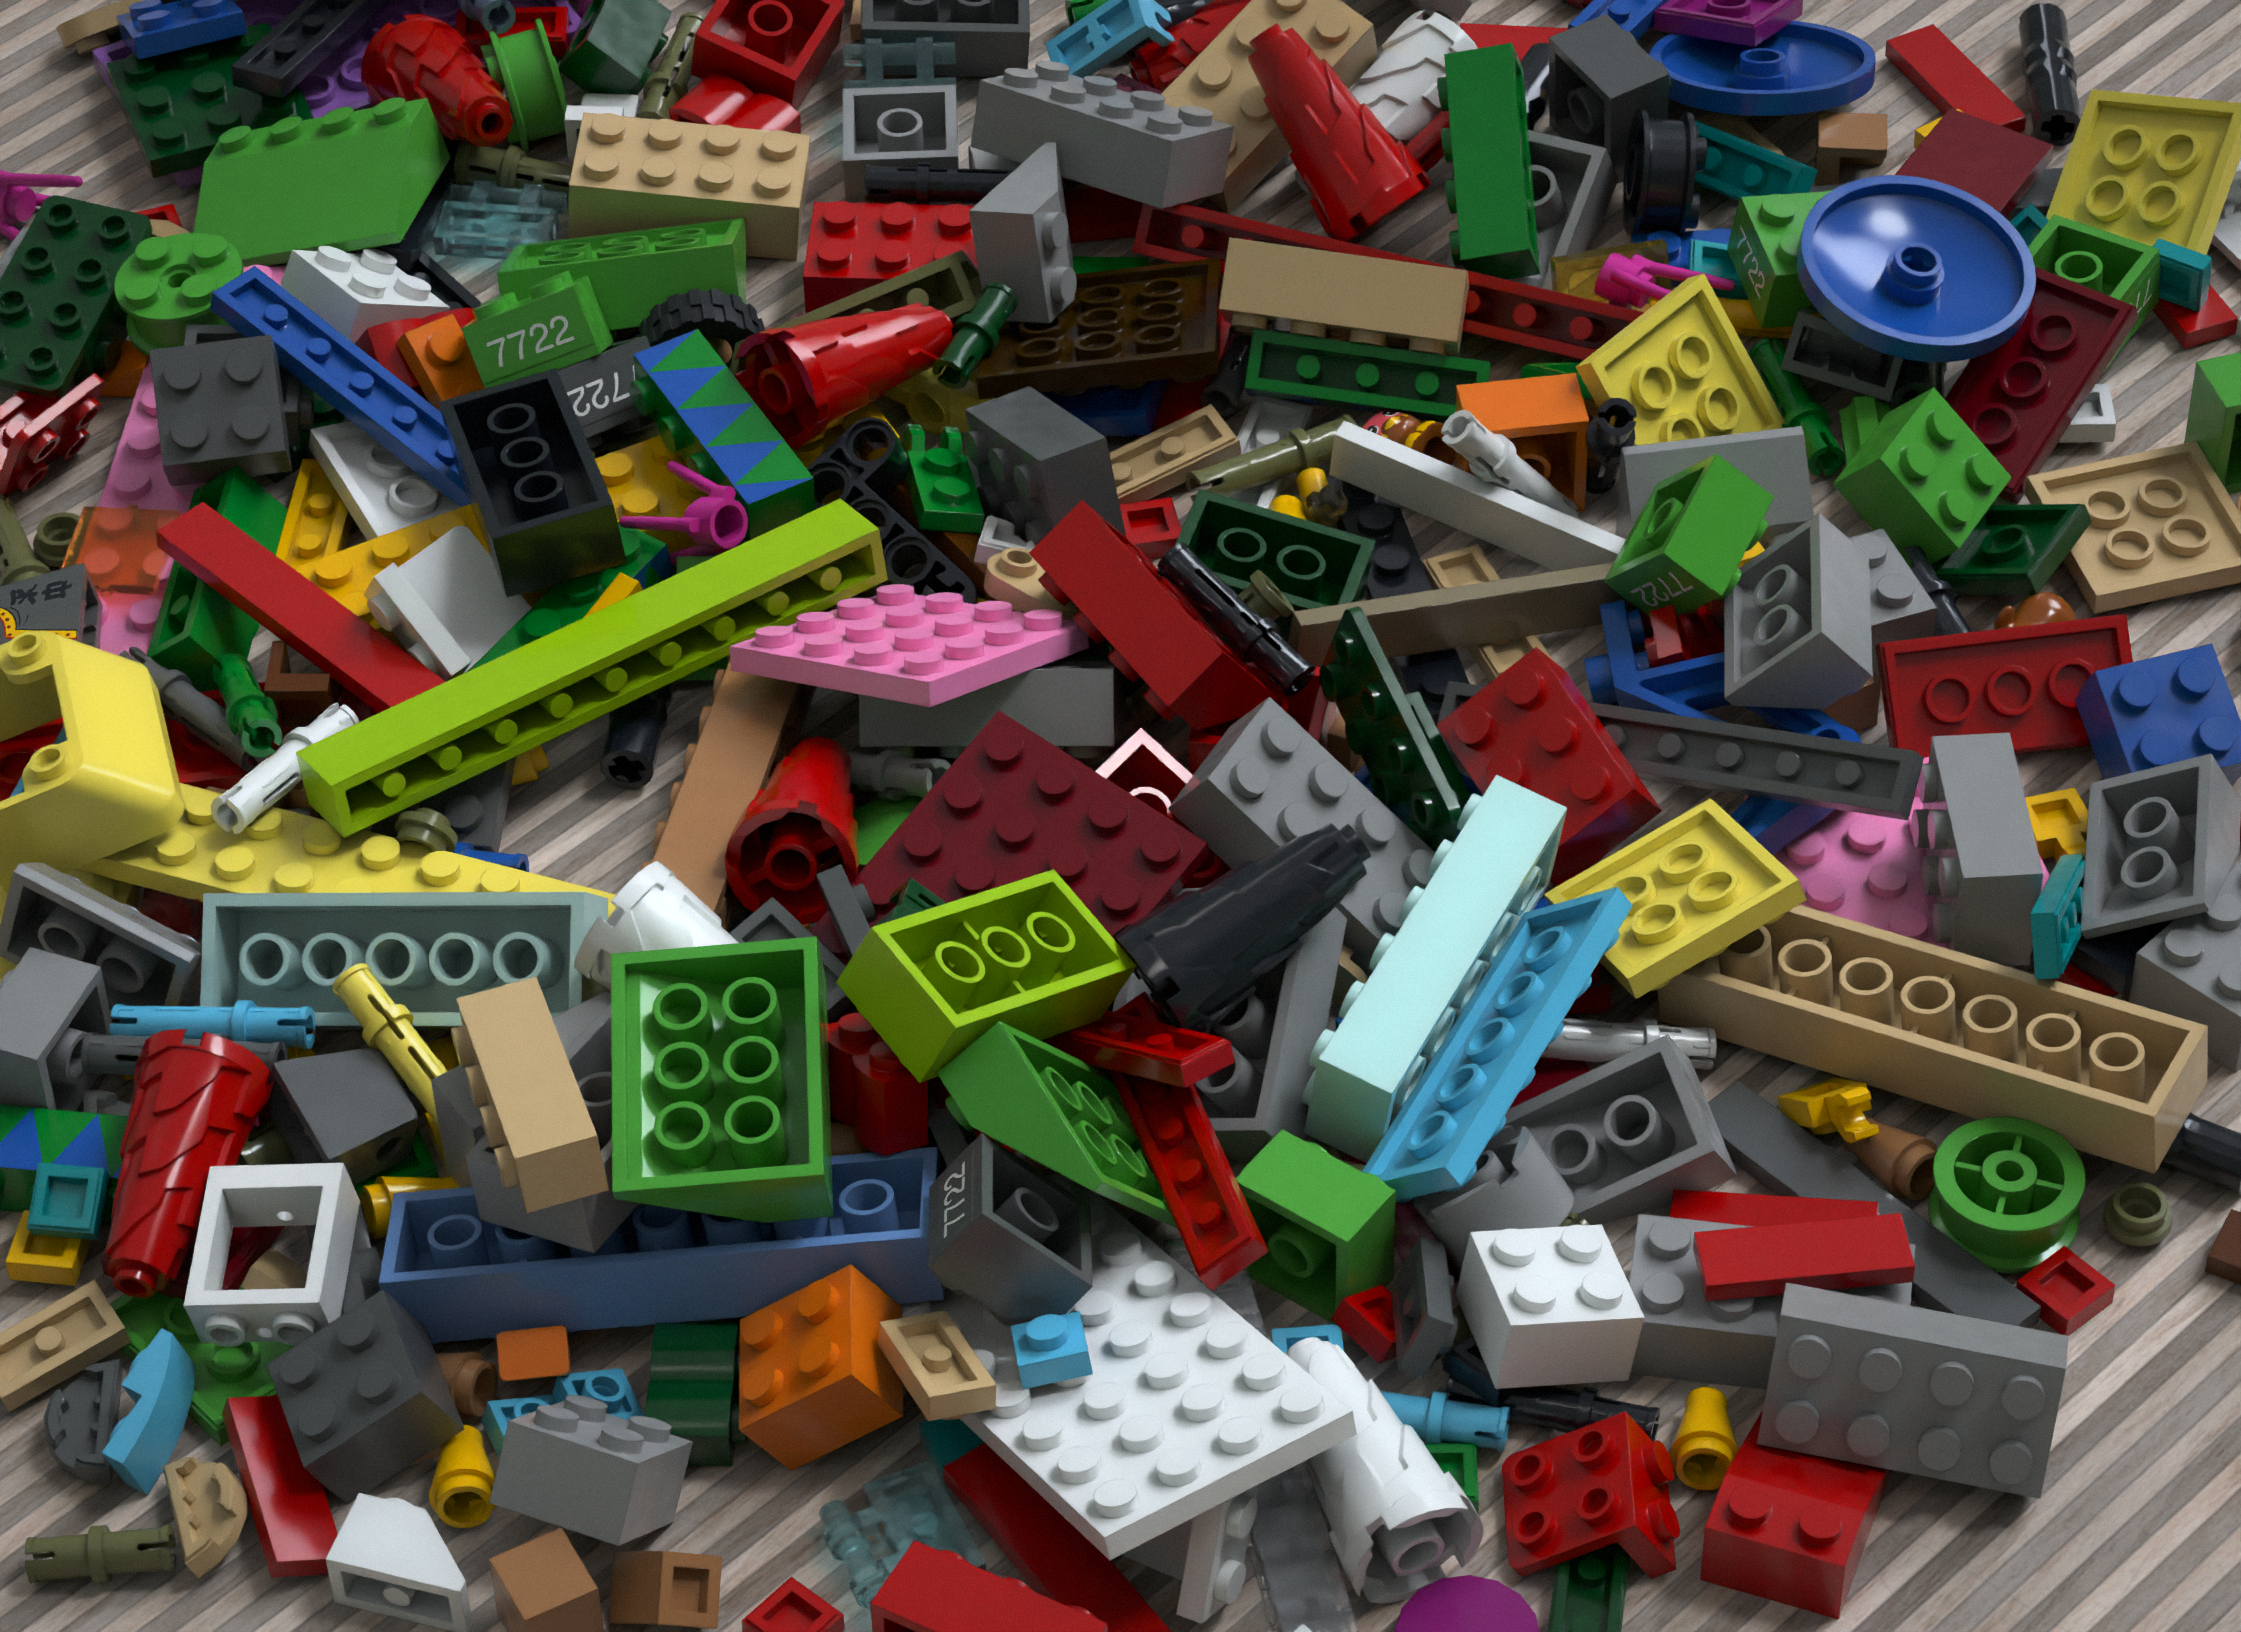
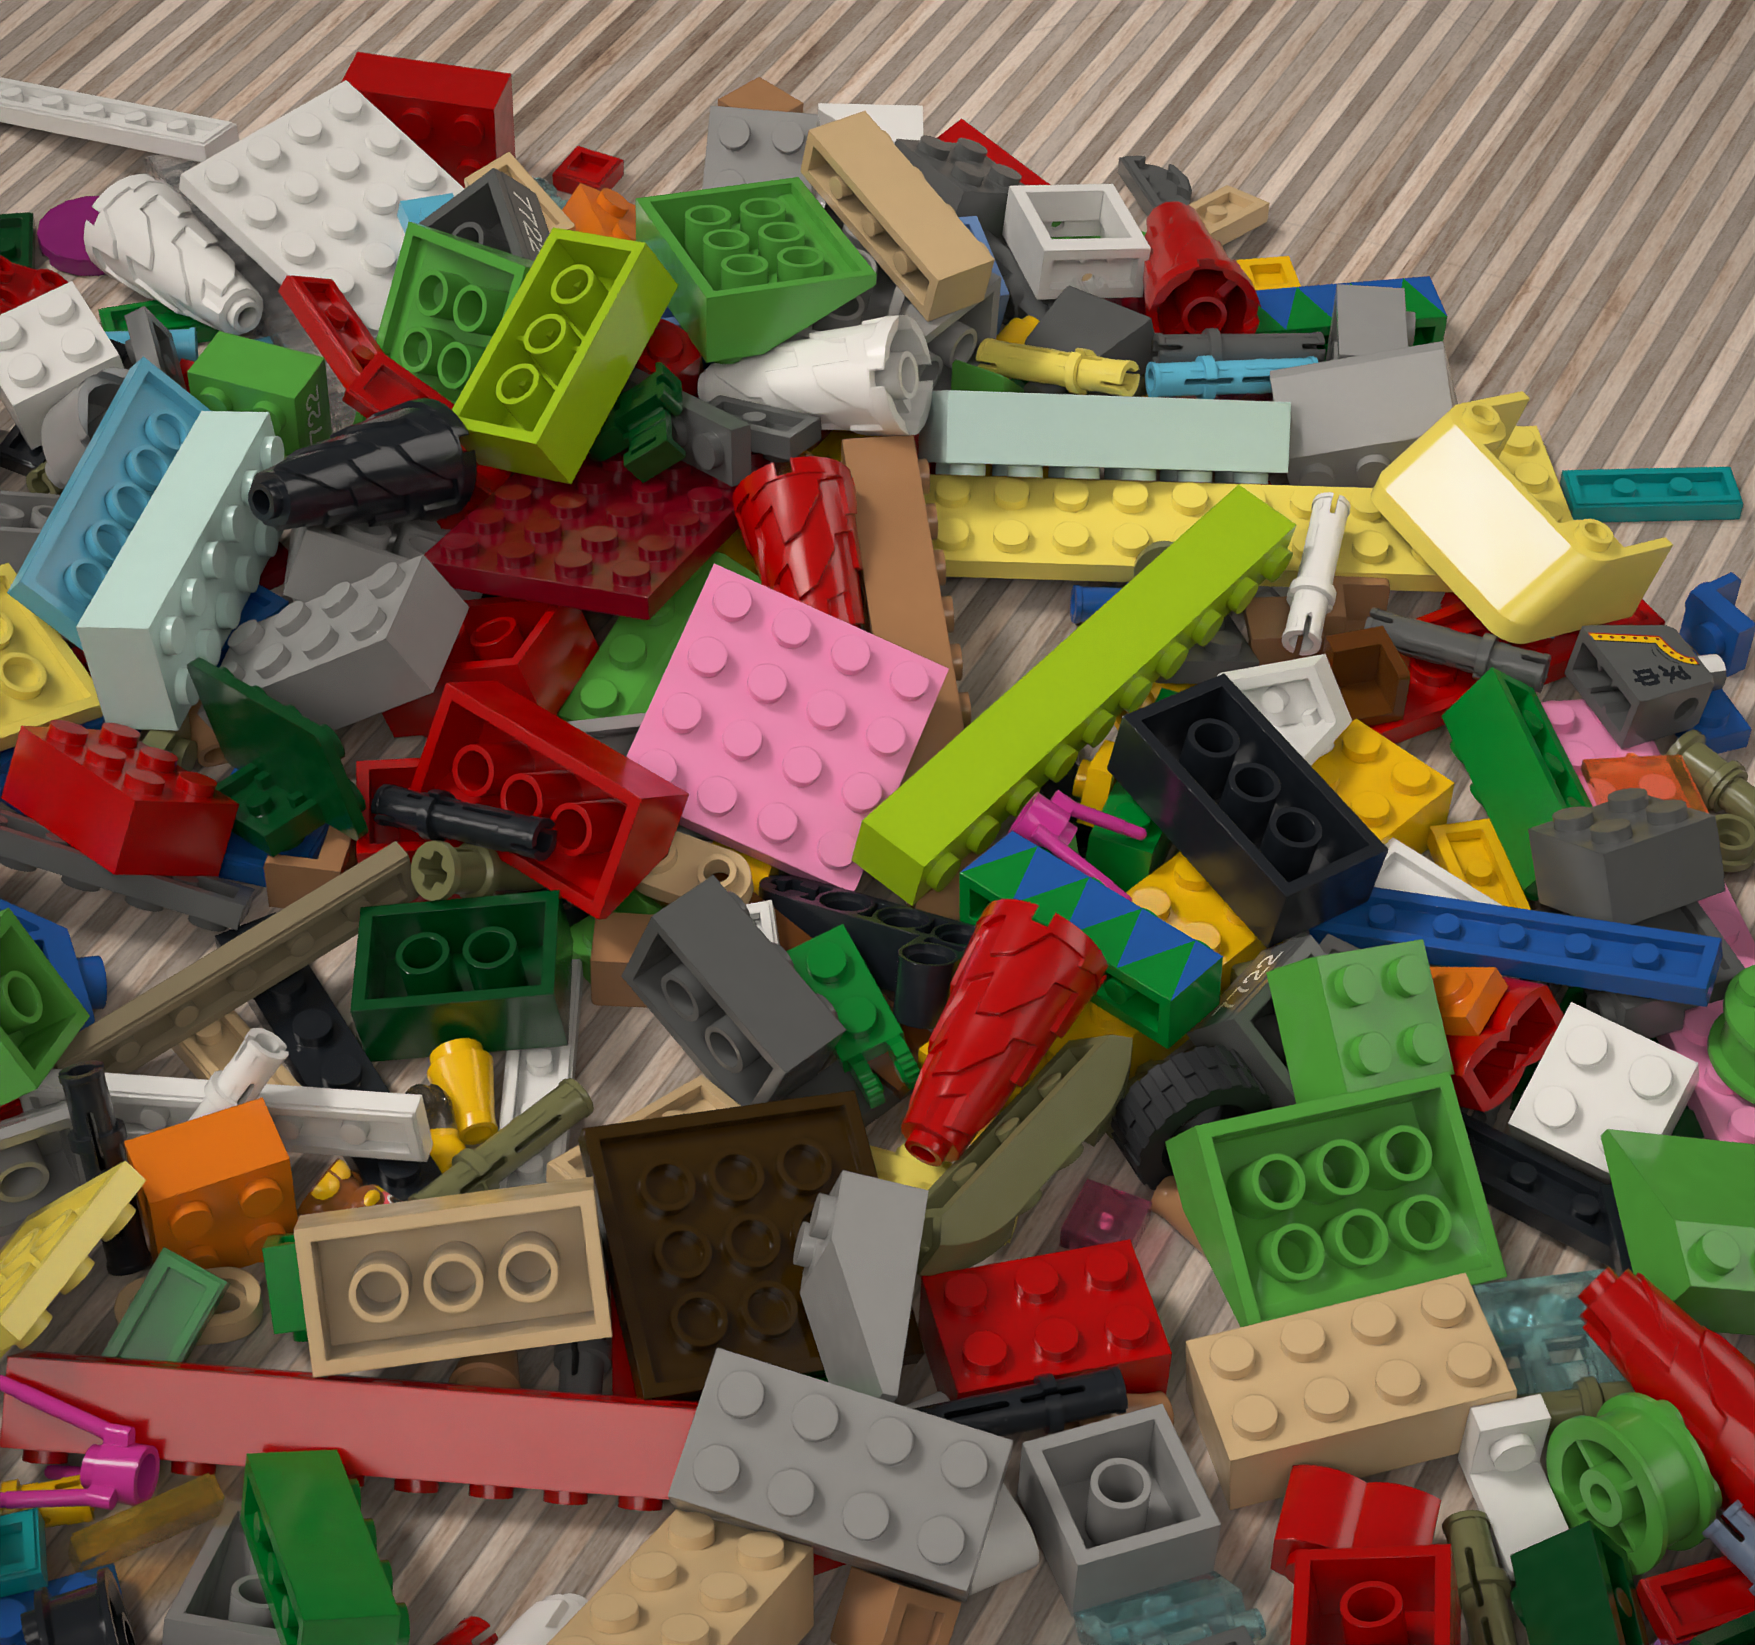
camera: 160 degrees right, 0 degrees up
olive pin [25,1525,176,1583] -> none
teal tile [27,1163,110,1240] -> none
medium azure slope [101,1328,196,1495] -> none
red tile [156,502,446,713] -> none
tan plate [162,1457,247,1579] -> none
green pin [212,653,283,758] -> none
medium nougat panel [609,1551,722,1629] -> none
dark green pin [932,282,1018,389] -> none
red tile [1120,497,1181,560] -> none
red cone [1247,23,1432,242] -> none

